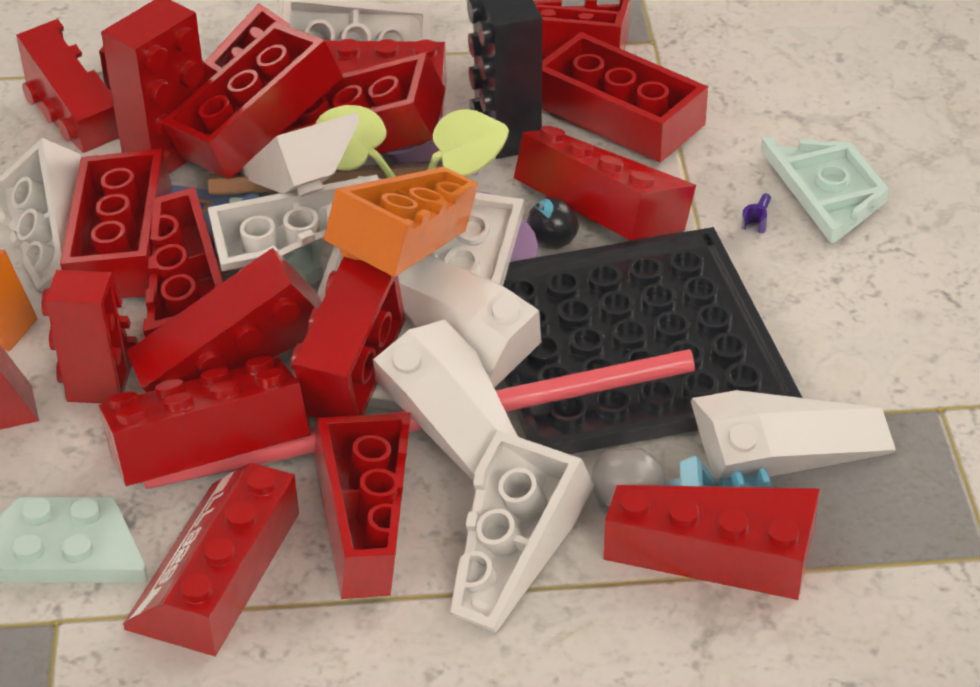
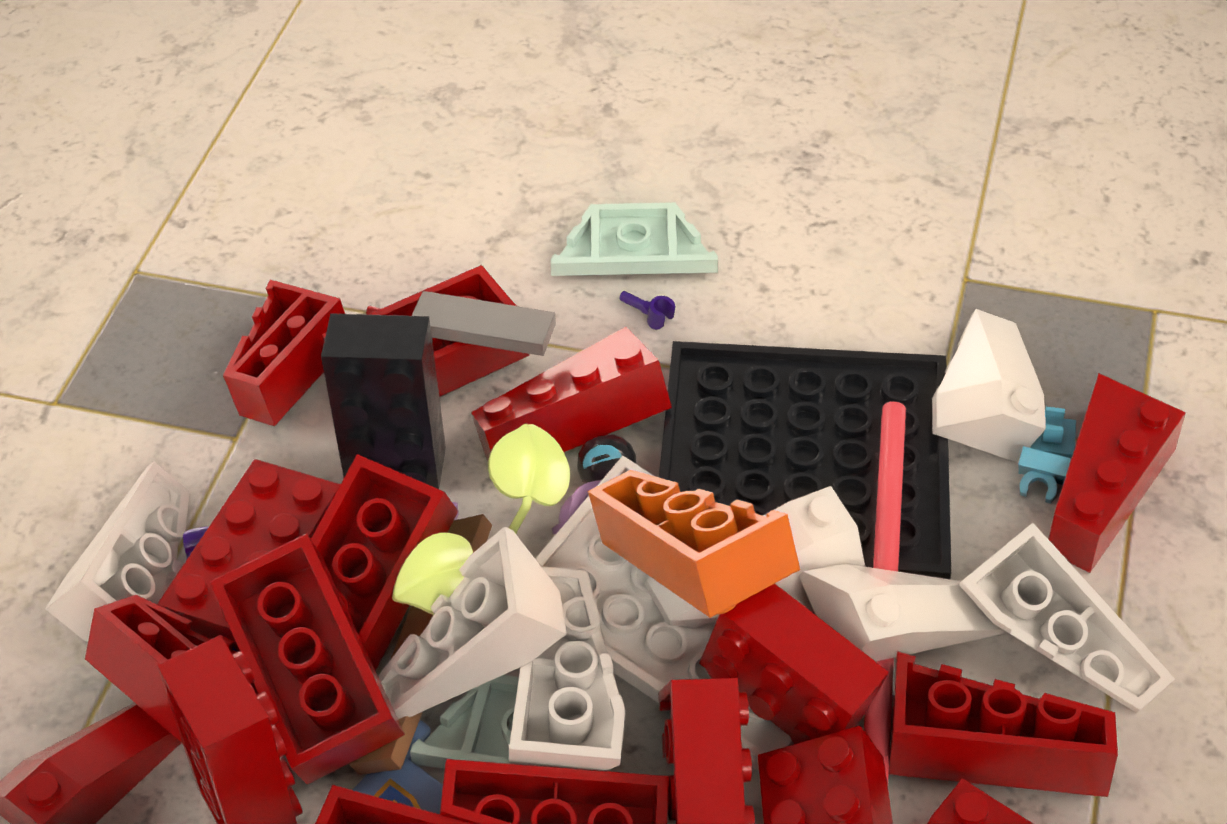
camera: 70 degrees left, 5 degrees up
light grey hair [591,448,666,507] -> none
none -> light grey tile [412,291,556,356]

